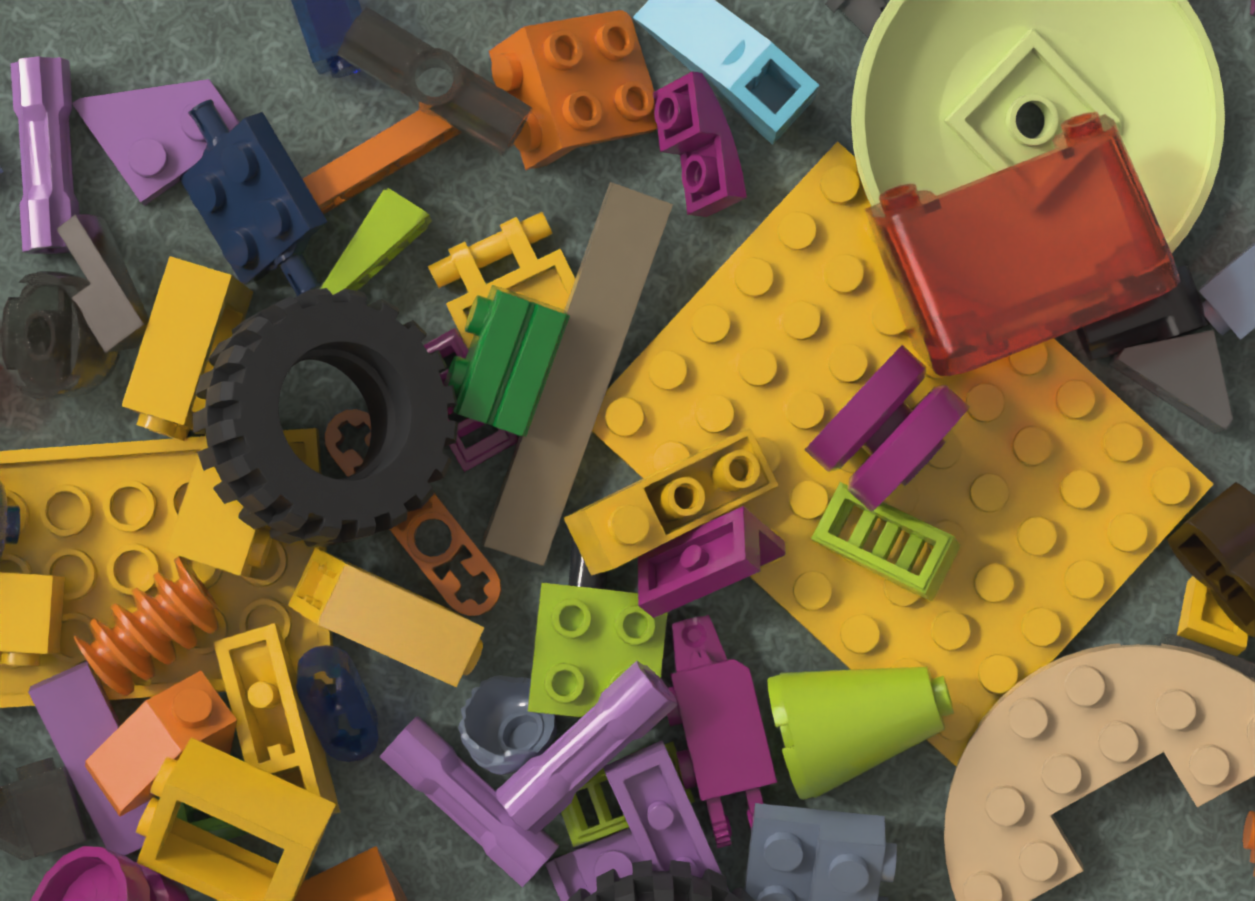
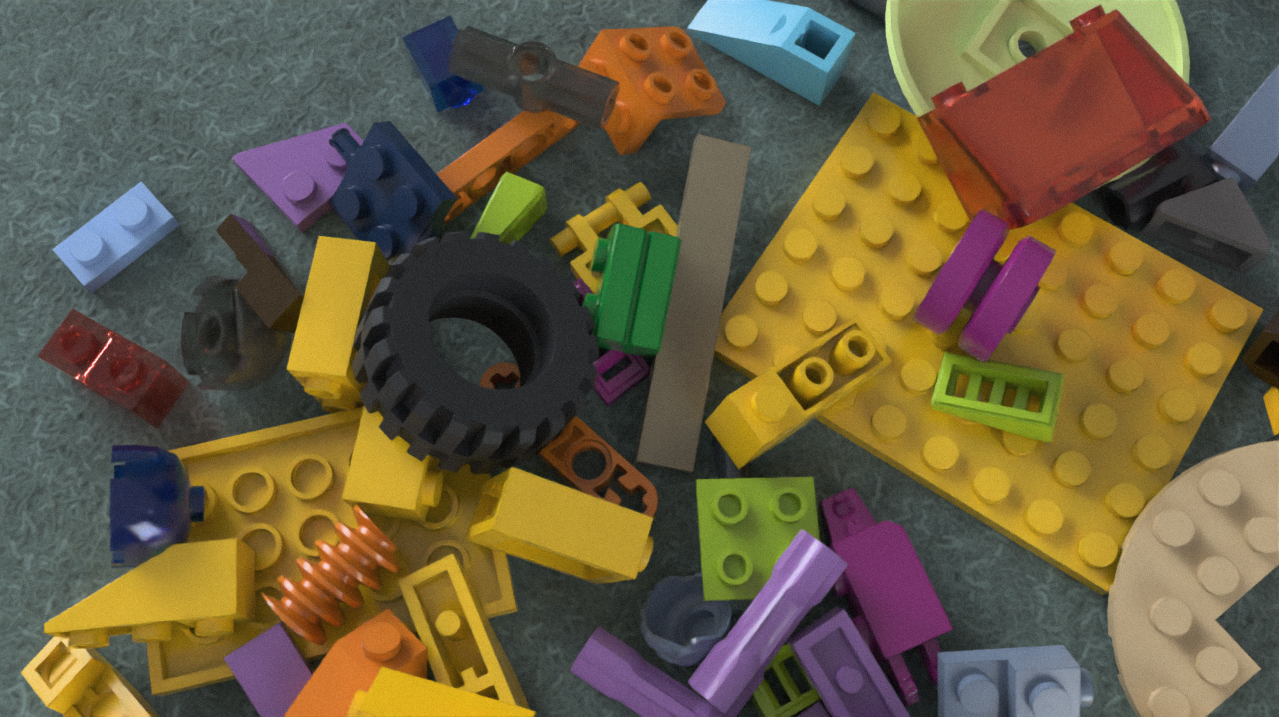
camera: 10 degrees left, 15 degrees down
medium lavender axle [11,56,79,254] -> none
clear blue beam [296,645,379,762] -> none
magenta panel [638,506,786,618] -> none
magenta slope [653,71,747,217] -> none
lime cone [767,666,954,800] -> none

